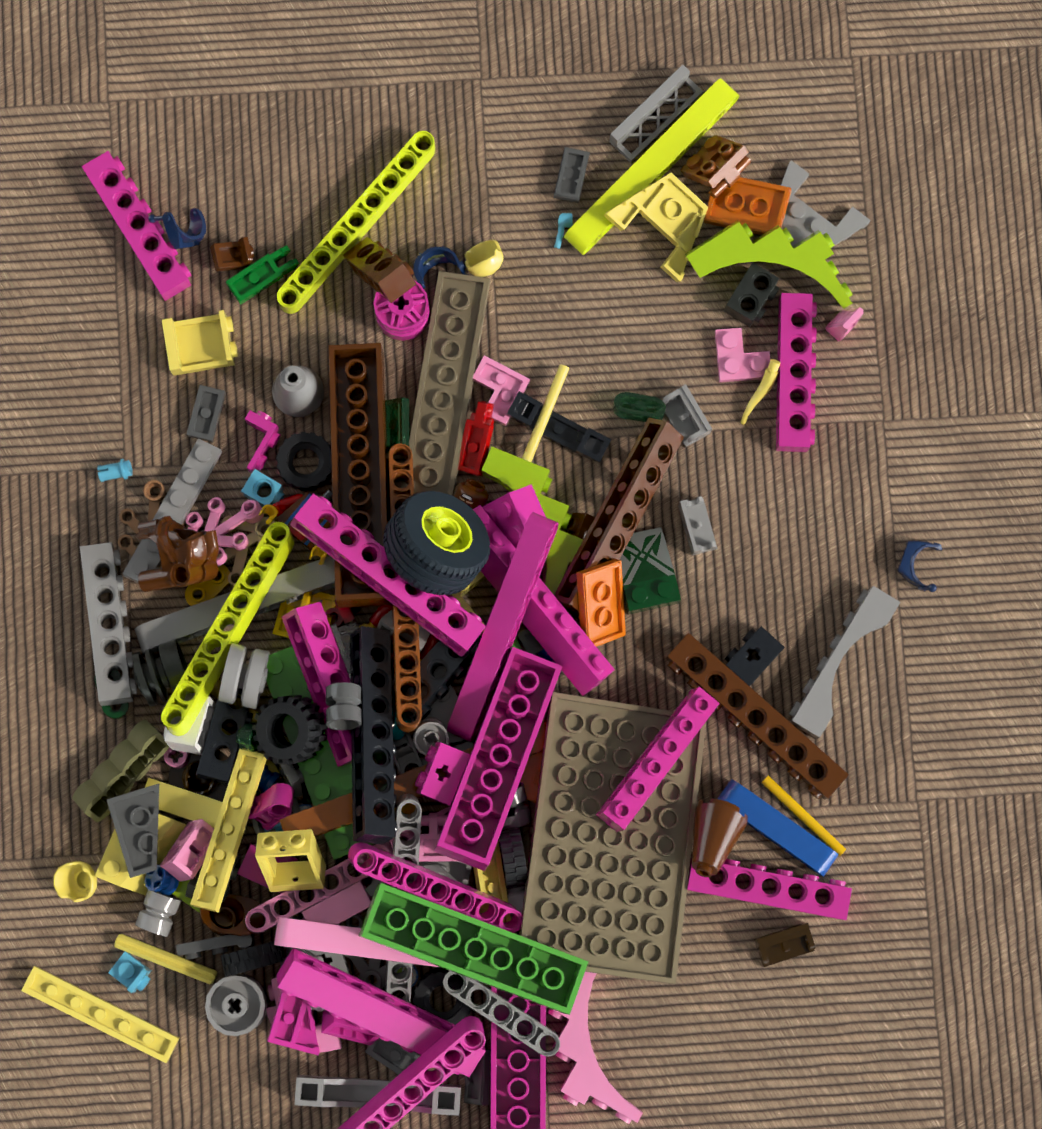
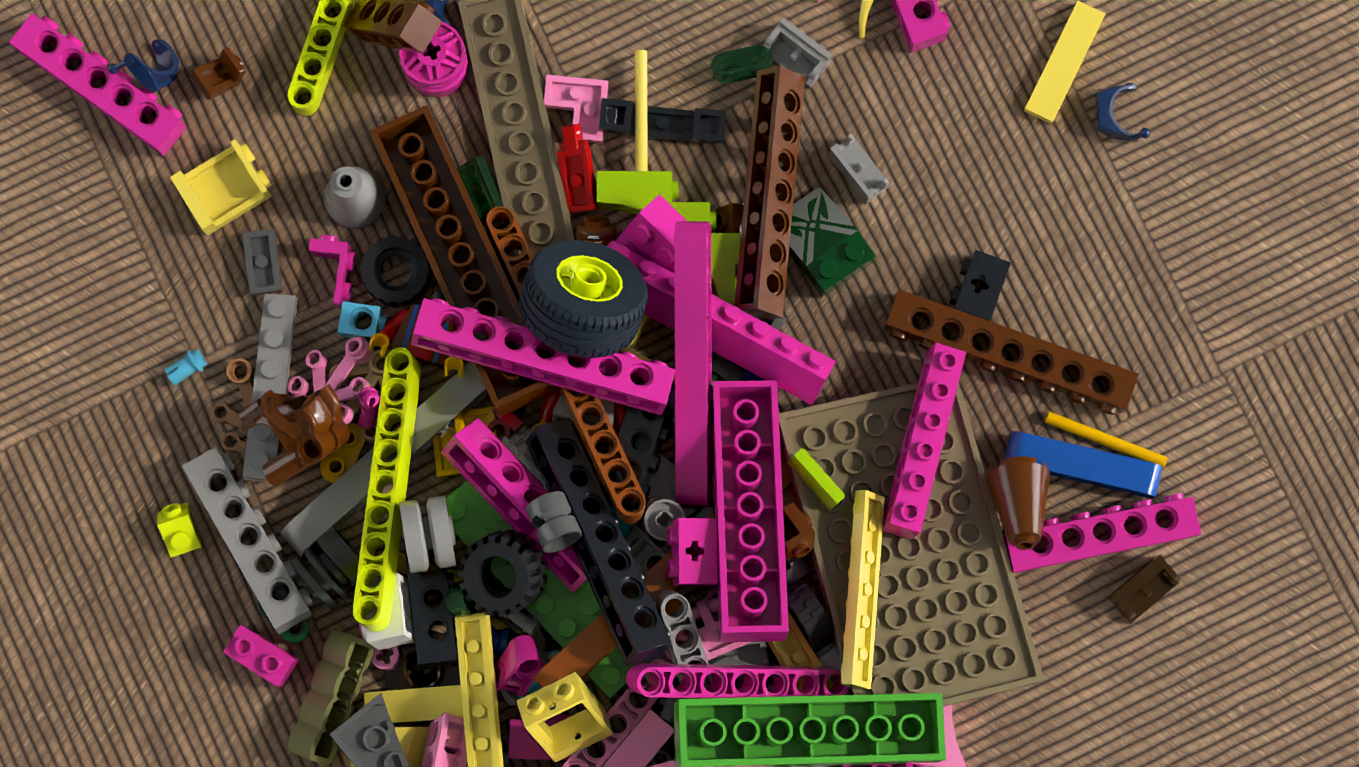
camera: 20 degrees left, 0 degrees up
green hinge [225,245,300,305] -> none
orange tile [576,559,626,647] -> none
light grey arch [789,586,900,739] -> none
none -> neon yellow bracket [157,502,201,558]
none -> dark pink brick [223,625,300,687]
none -> dark pink arm [358,387,380,429]
none -> reddish brown bracket [783,502,815,561]
none -> lime tile [787,448,845,510]
none -> light yellow plate [841,490,885,690]
none -> light yellow tile [1024,1,1105,124]

